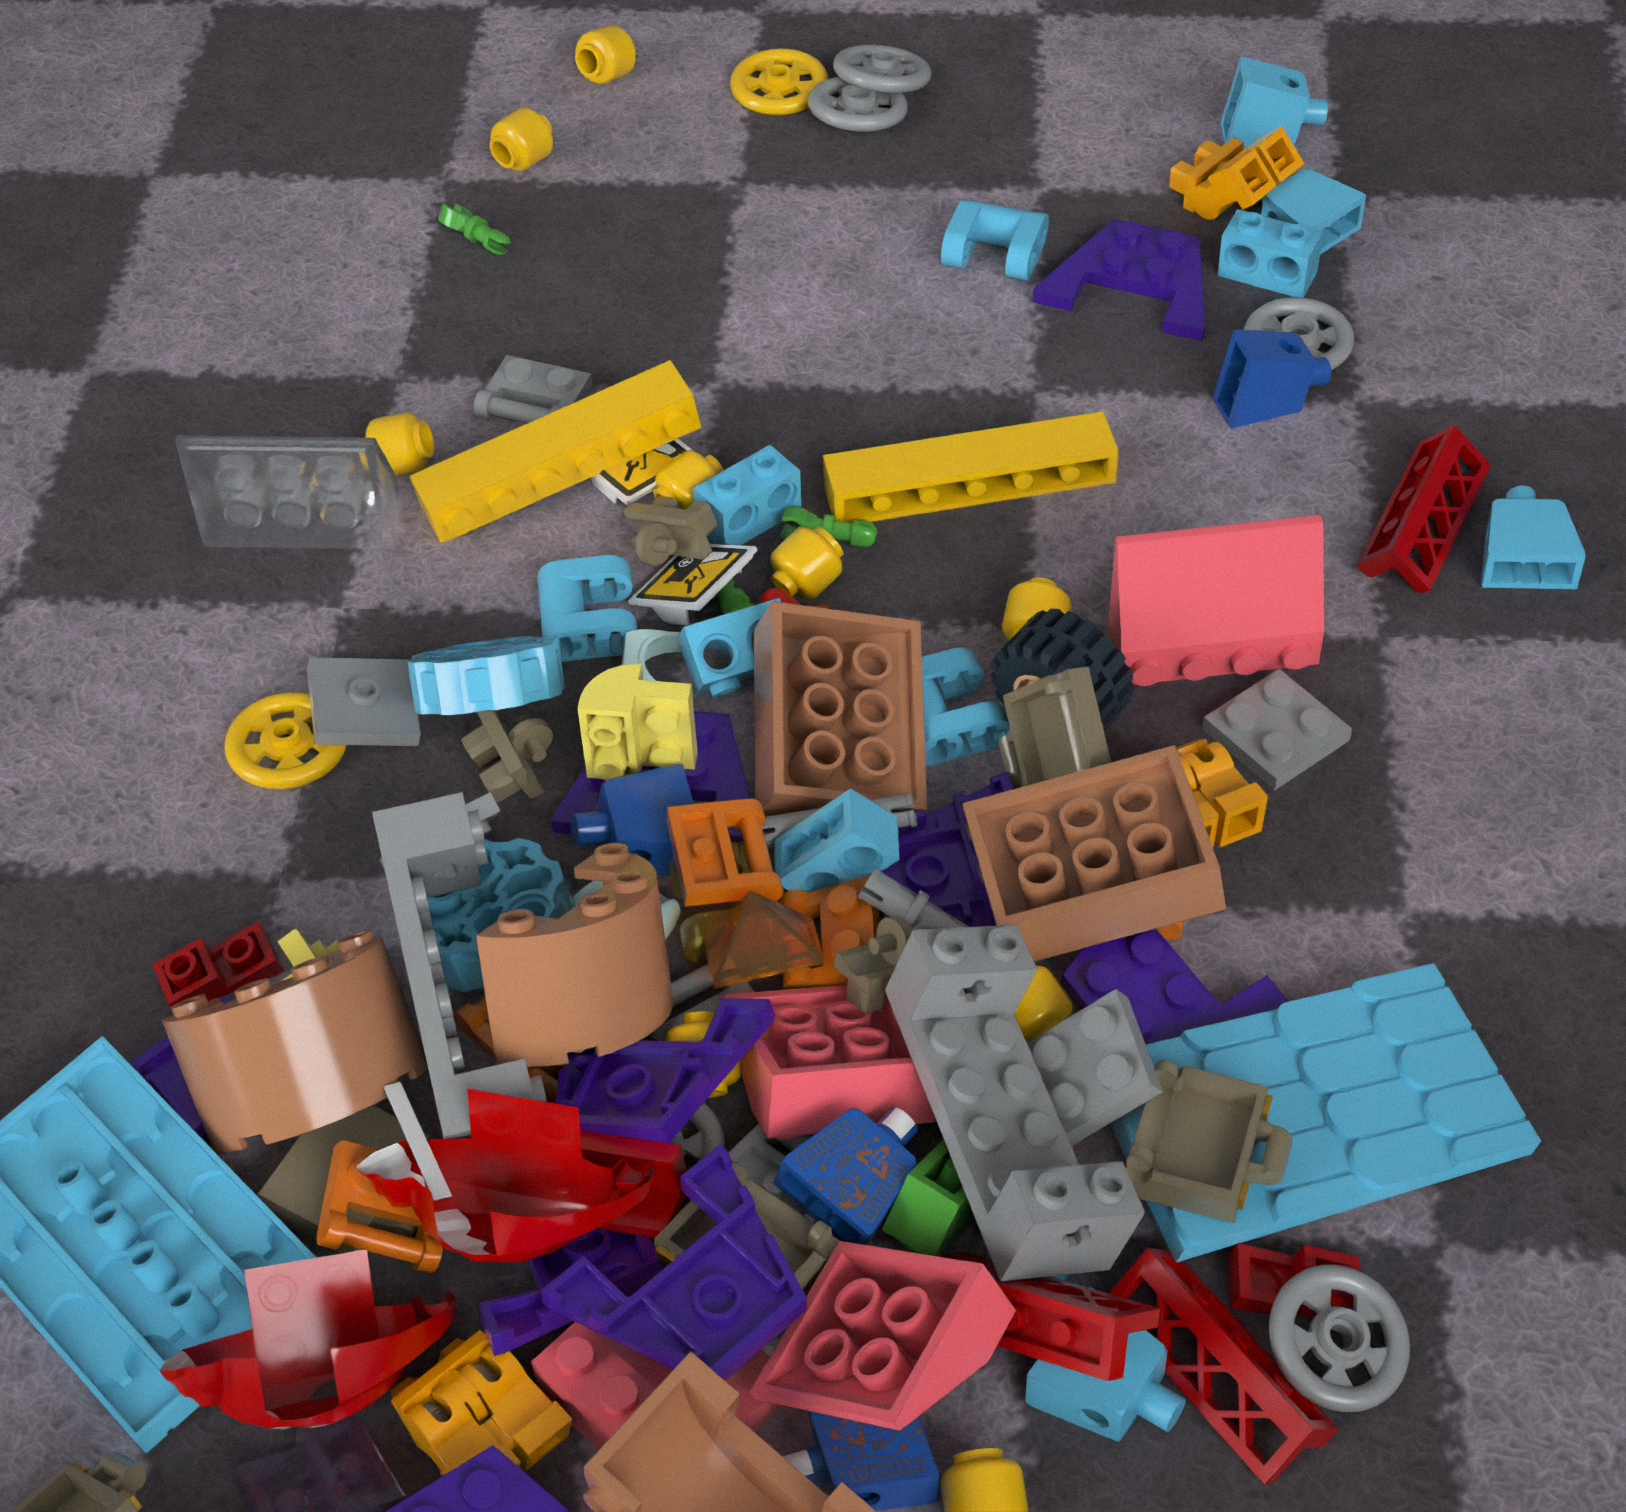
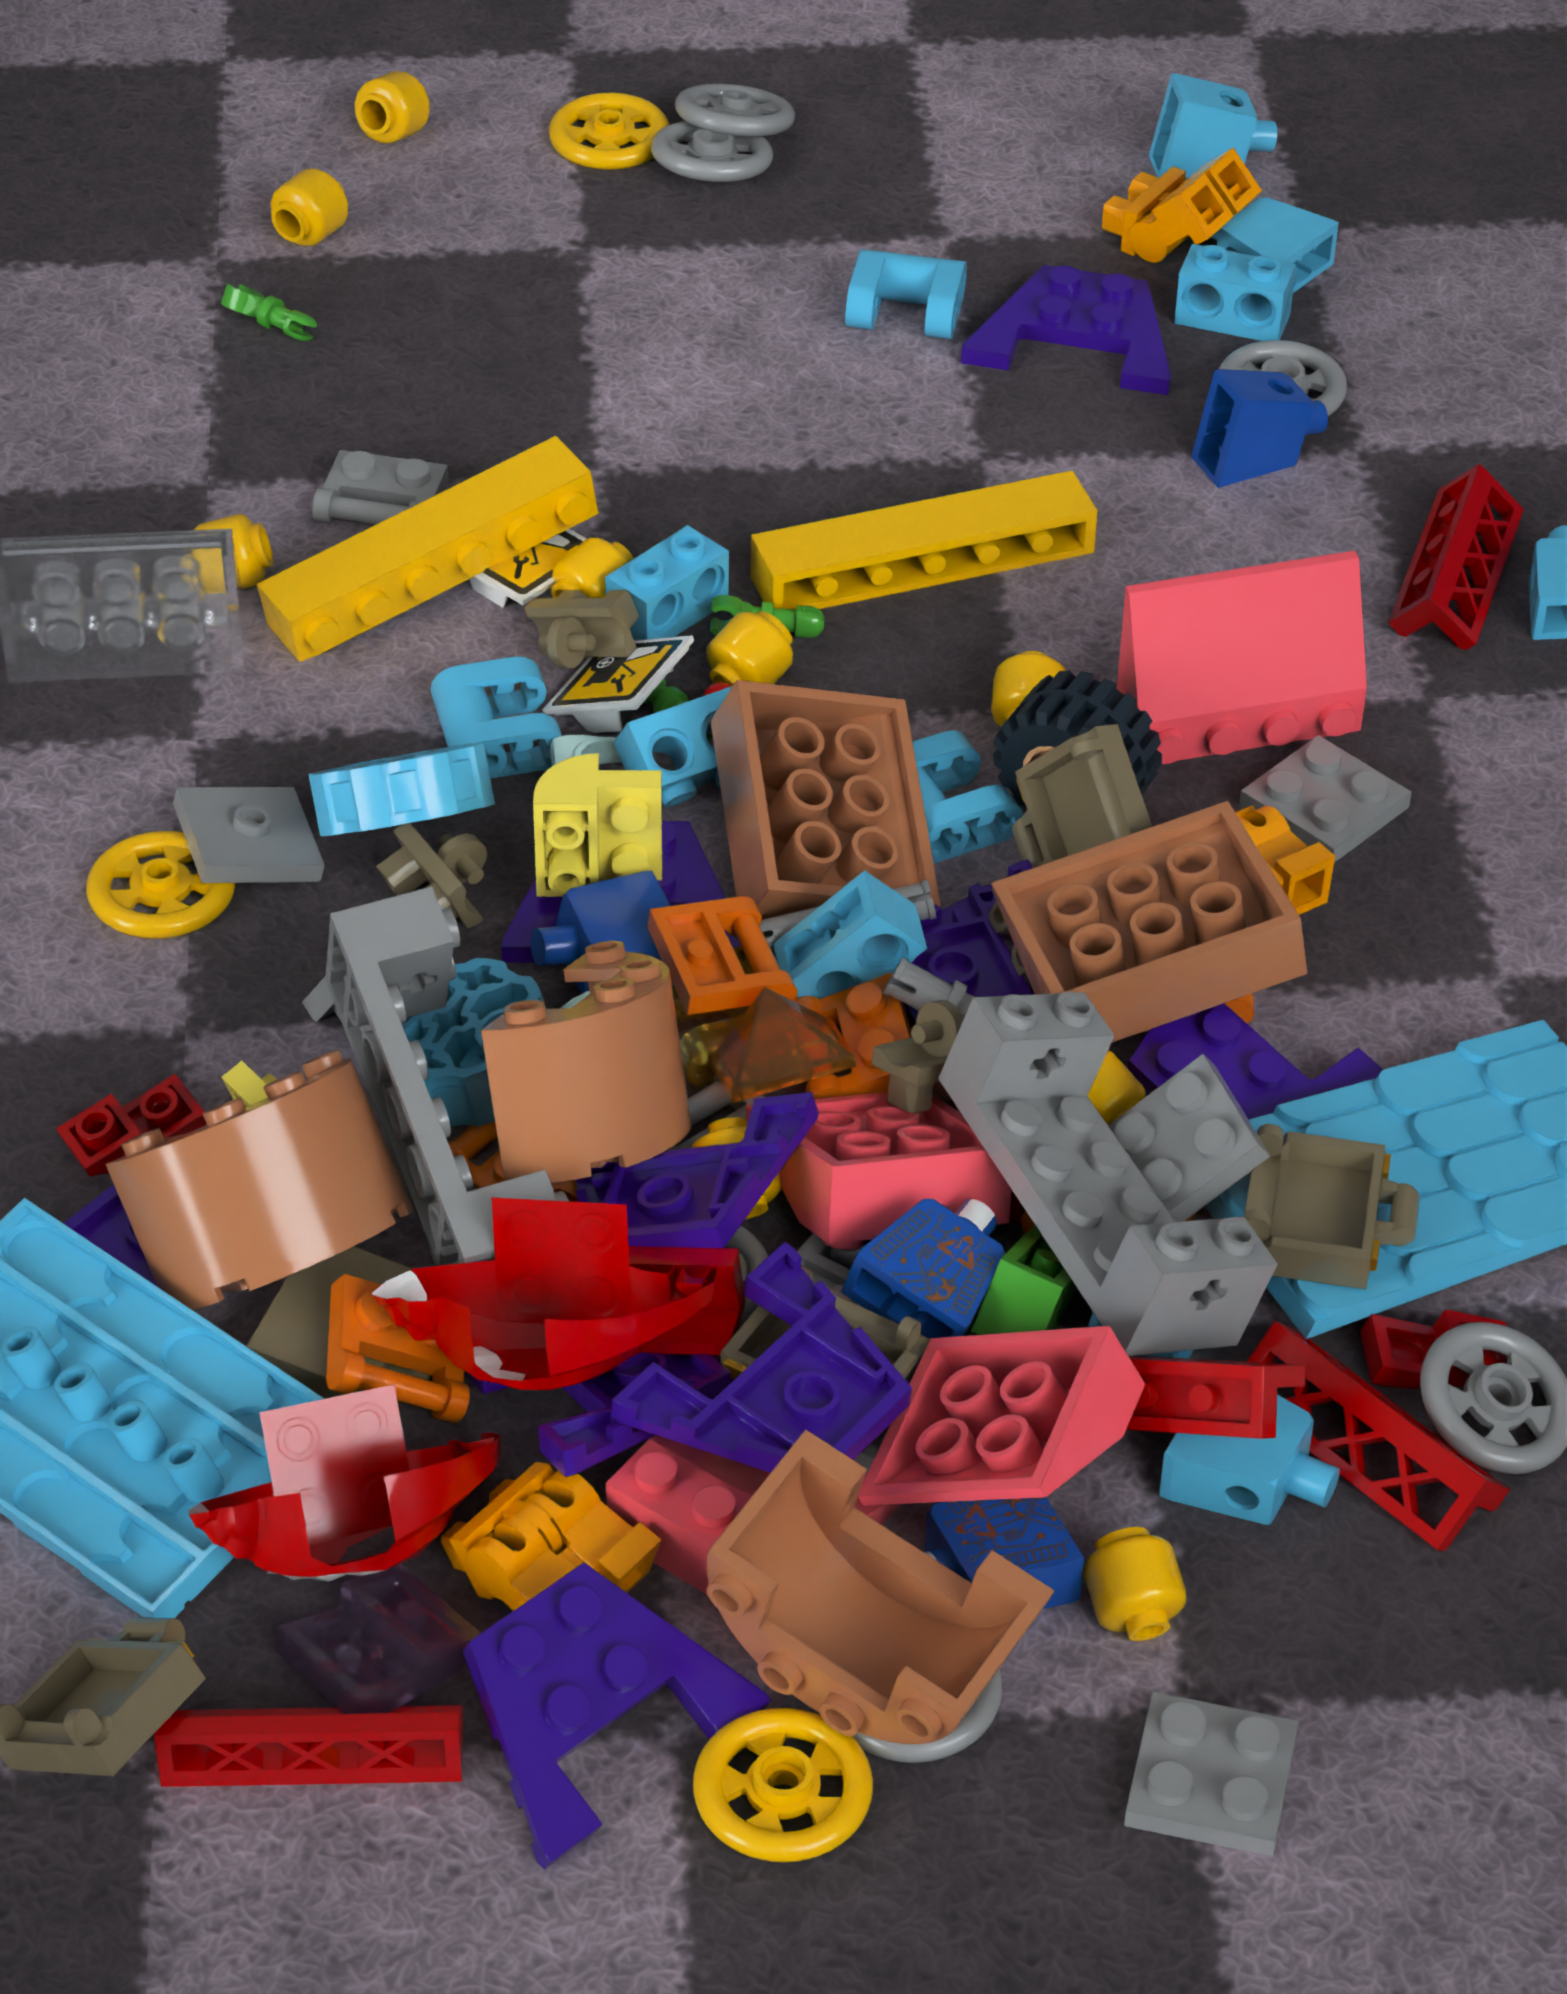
camera: 10 degrees left, 5 degrees down
white sticker [383,1082,452,1201] -> none

